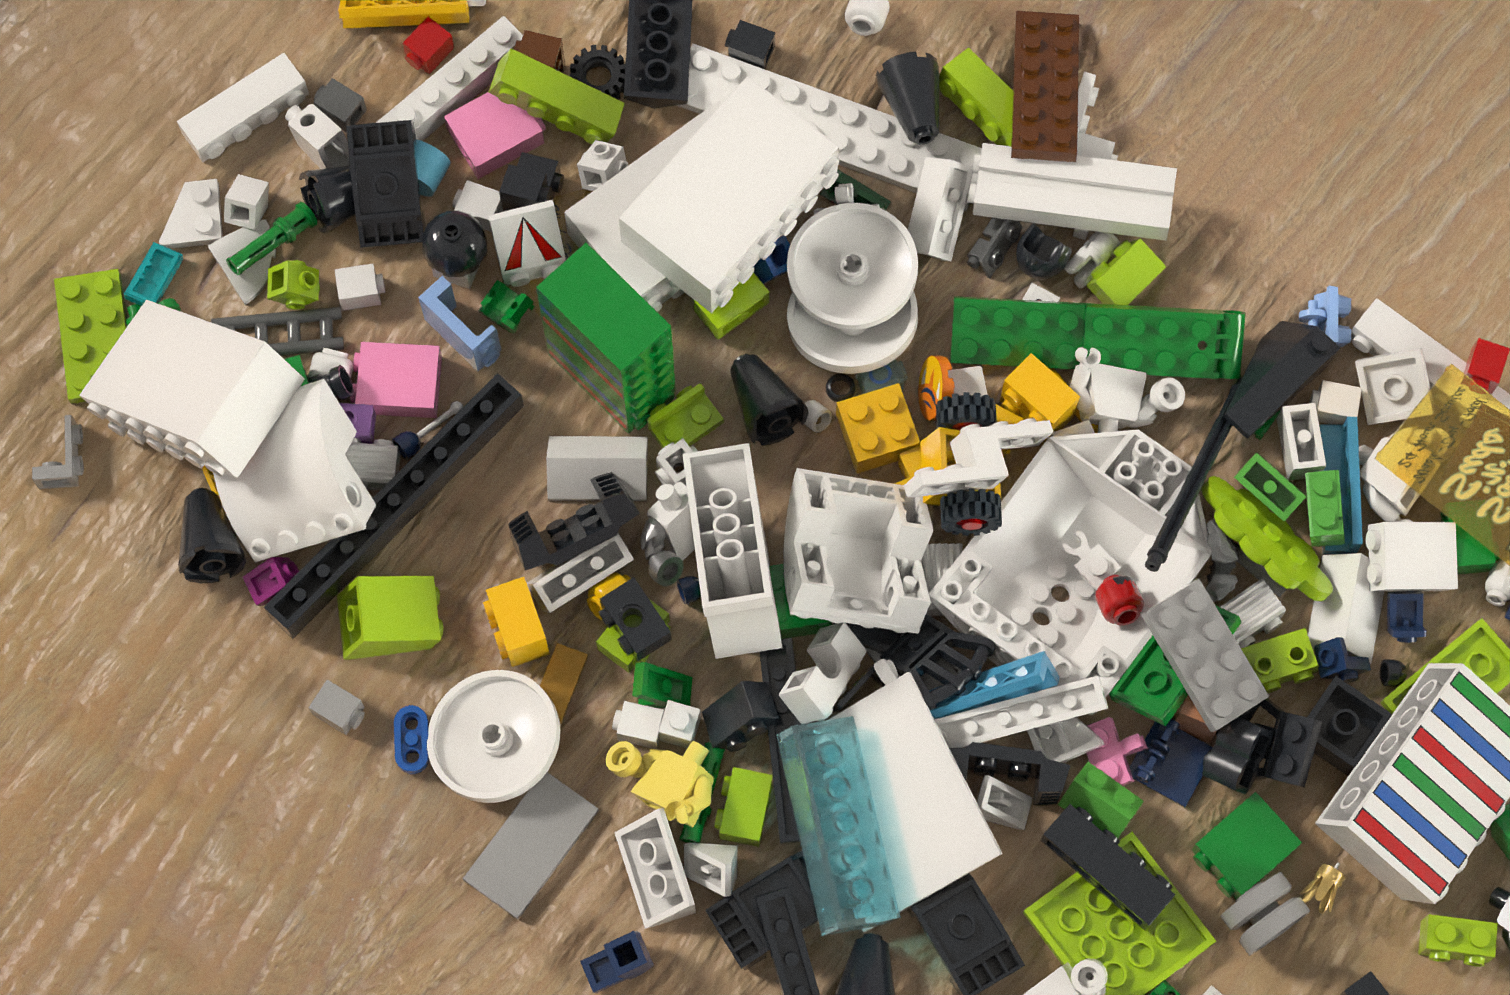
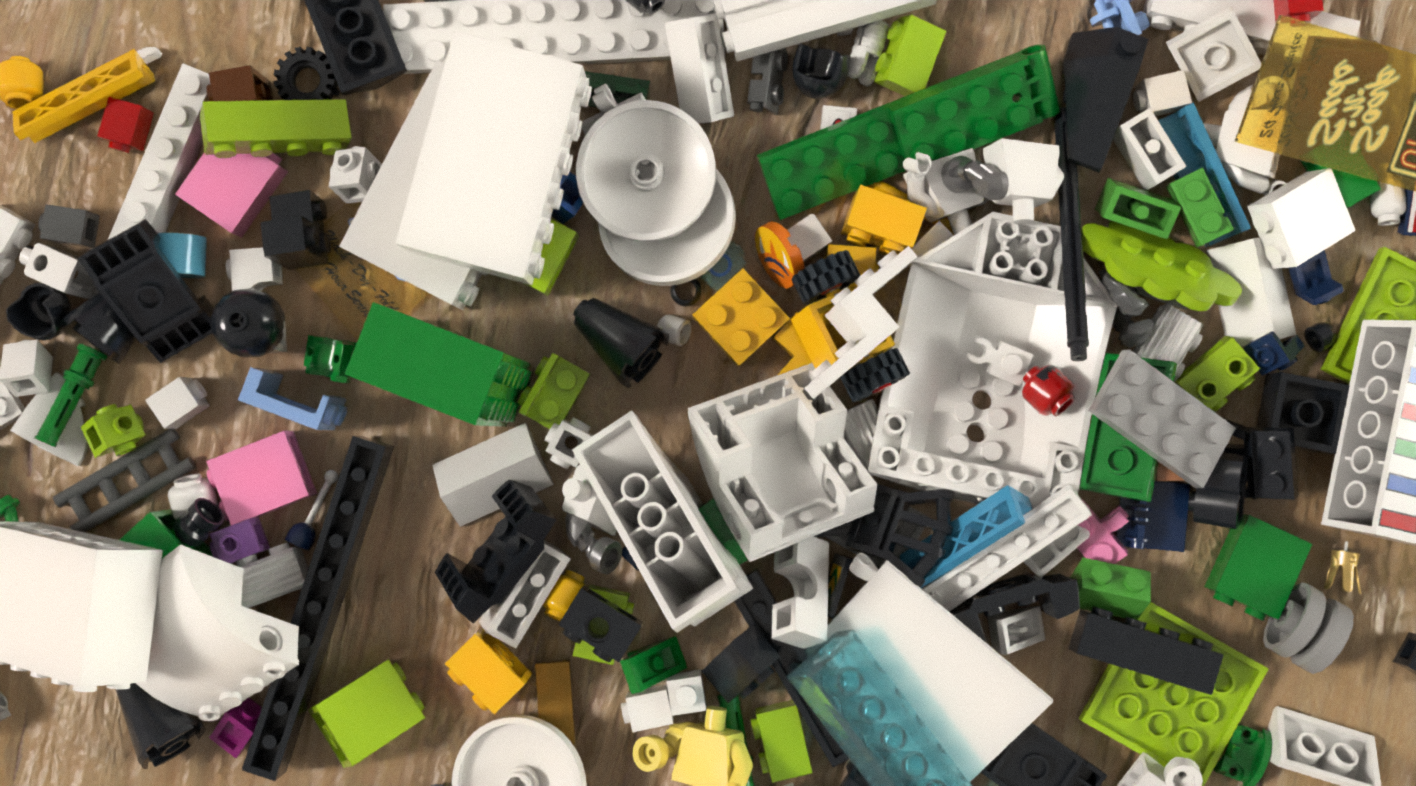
camera: 25 degrees left, 15 degrees up
white slope [488,200,566,287] -> none
none -> black hair [6,283,71,340]
none -> white torso [941,138,1064,225]

